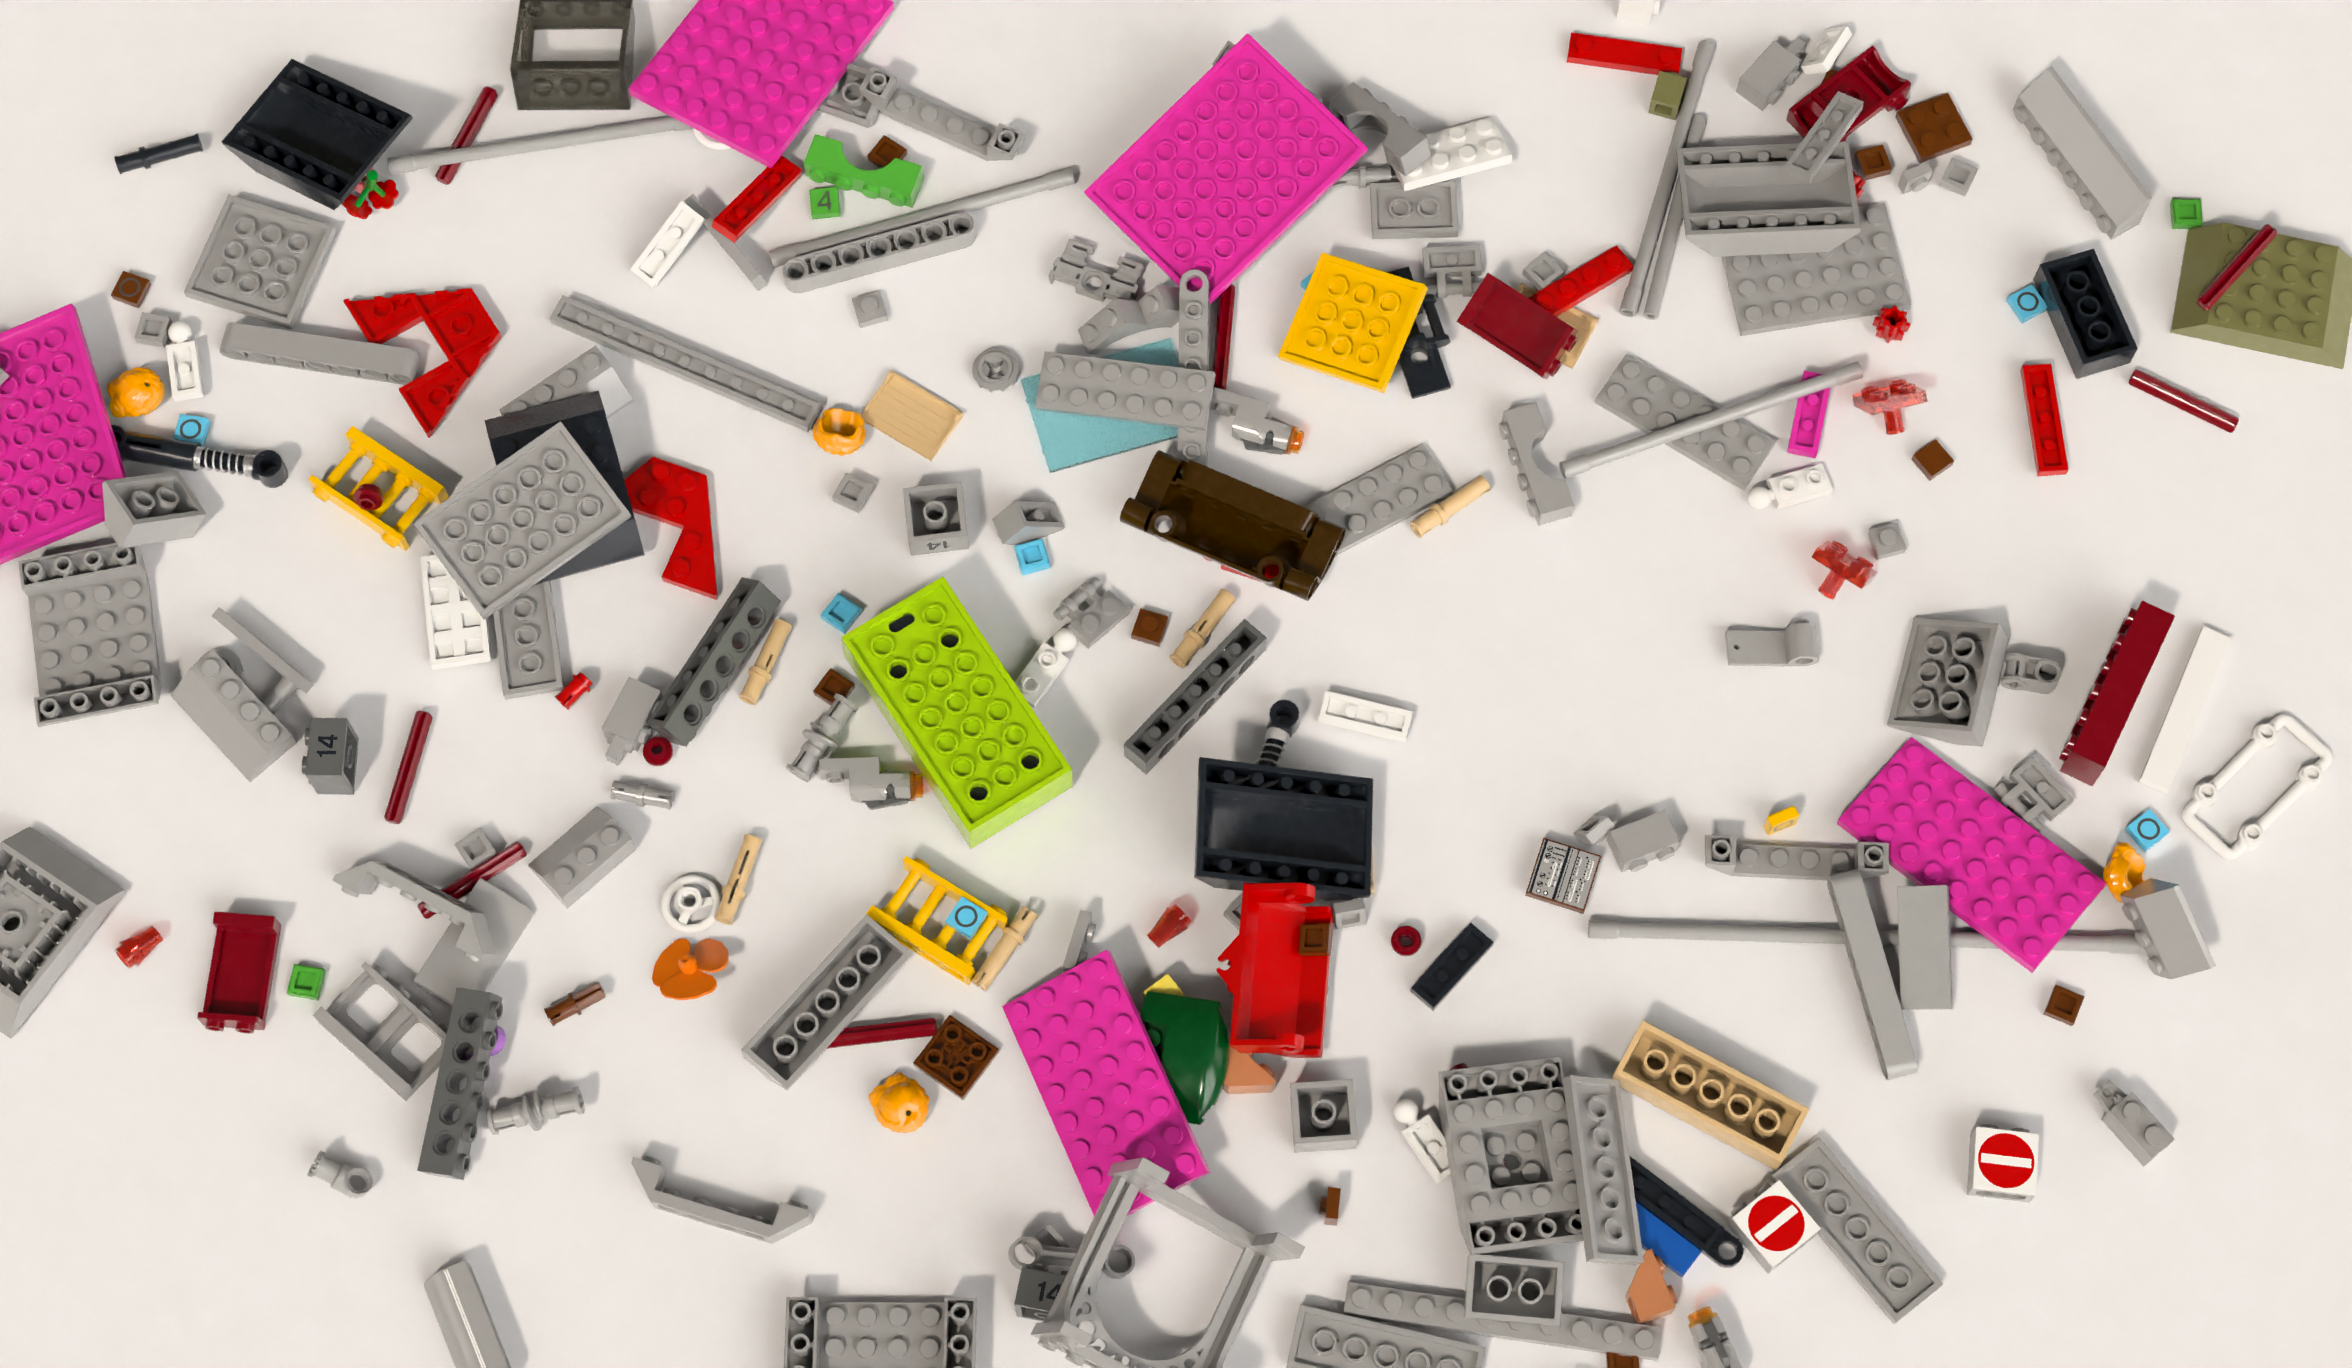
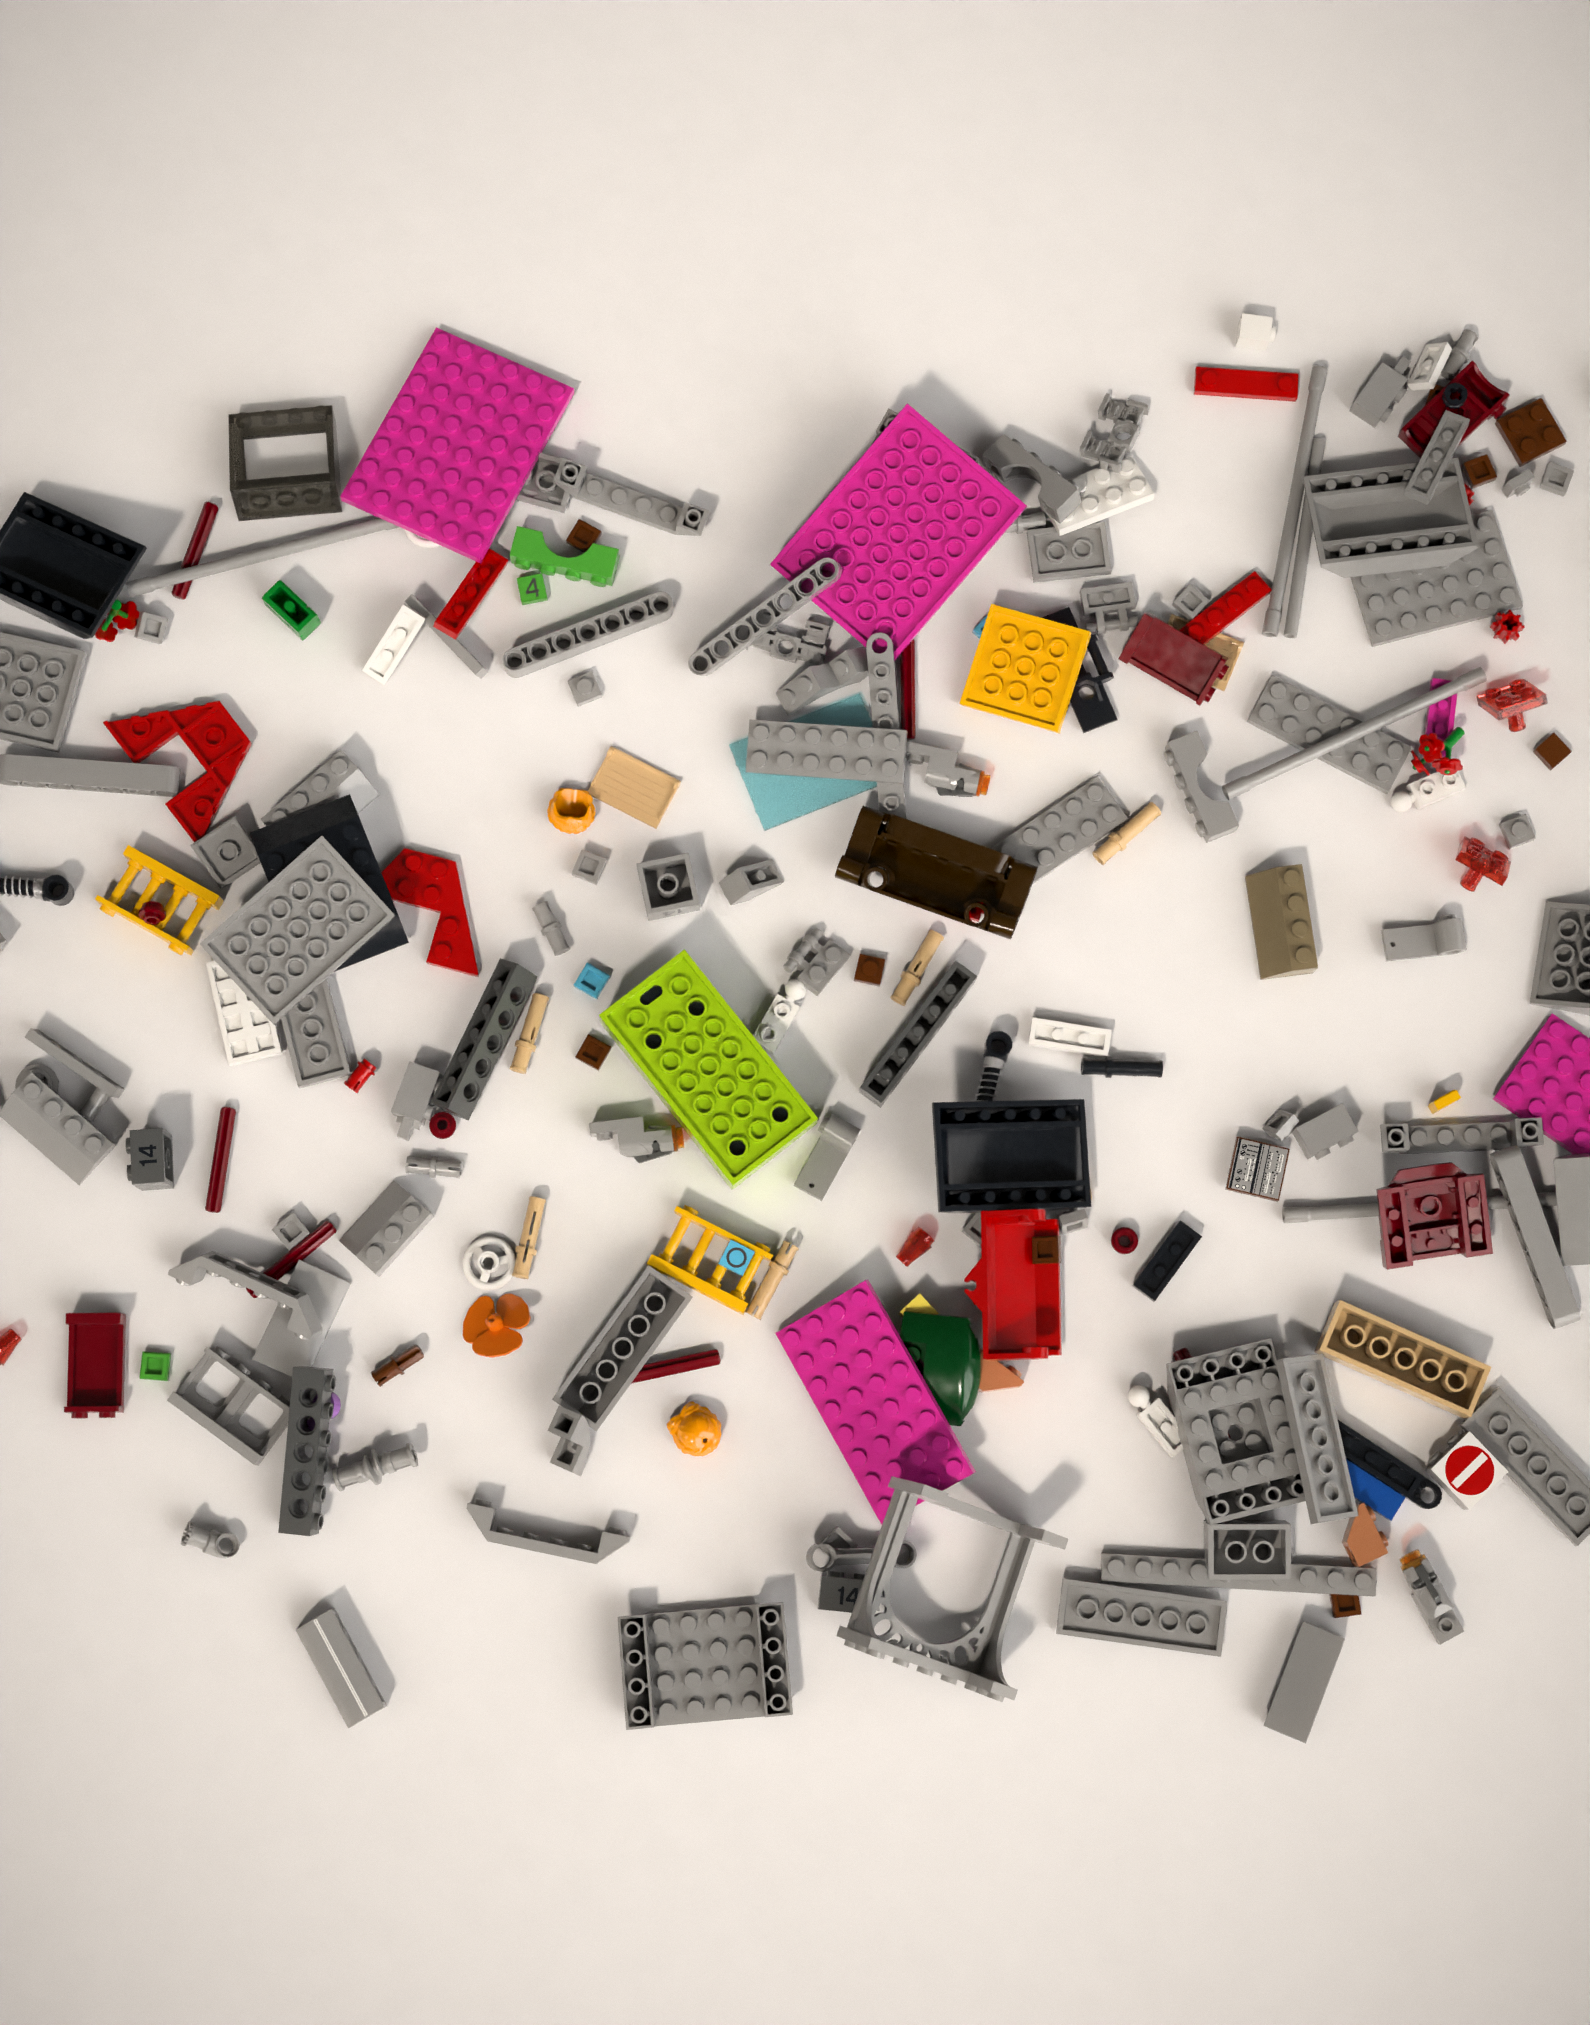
camera: 10 degrees left, 10 degrees up
light grey plate [549,295,821,432] -> none
light grey piece [769,168,1074,268] -> none
light grey piece [786,693,858,782] -> none
reddish brown tile [913,1015,1000,1100] -> none
light grey gear [972,348,1018,393] -> none
medium azure tile [1014,538,1050,576] -> none
light grey plate [1063,910,1096,973] -> none
light grey brick [1290,1079,1357,1153] -> none
reddish brown plate [1319,1187,1341,1226] -> none
olive brick [1648,71,1687,120] -> none
none -> light grey plate [134,612,168,644]
none -> light grey tile [190,816,261,889]
none -> green brick [262,580,321,641]
none -> light grey pin [532,901,570,956]
none -> light grey brick [547,1406,590,1476]
none -> light grey beam [688,558,842,676]
none -> light grey door [793,1114,861,1201]
none -> light grey piece [1080,393,1148,473]
none -> black pin [1081,1056,1163,1078]
none -> dark tan slope [1245,864,1318,980]
none -> dark red slope [1376,1162,1493,1270]
none -> red plant [1410,727,1465,776]
none -> light grey pin [1441,330,1478,381]
none -> black bush [1442,383,1468,409]

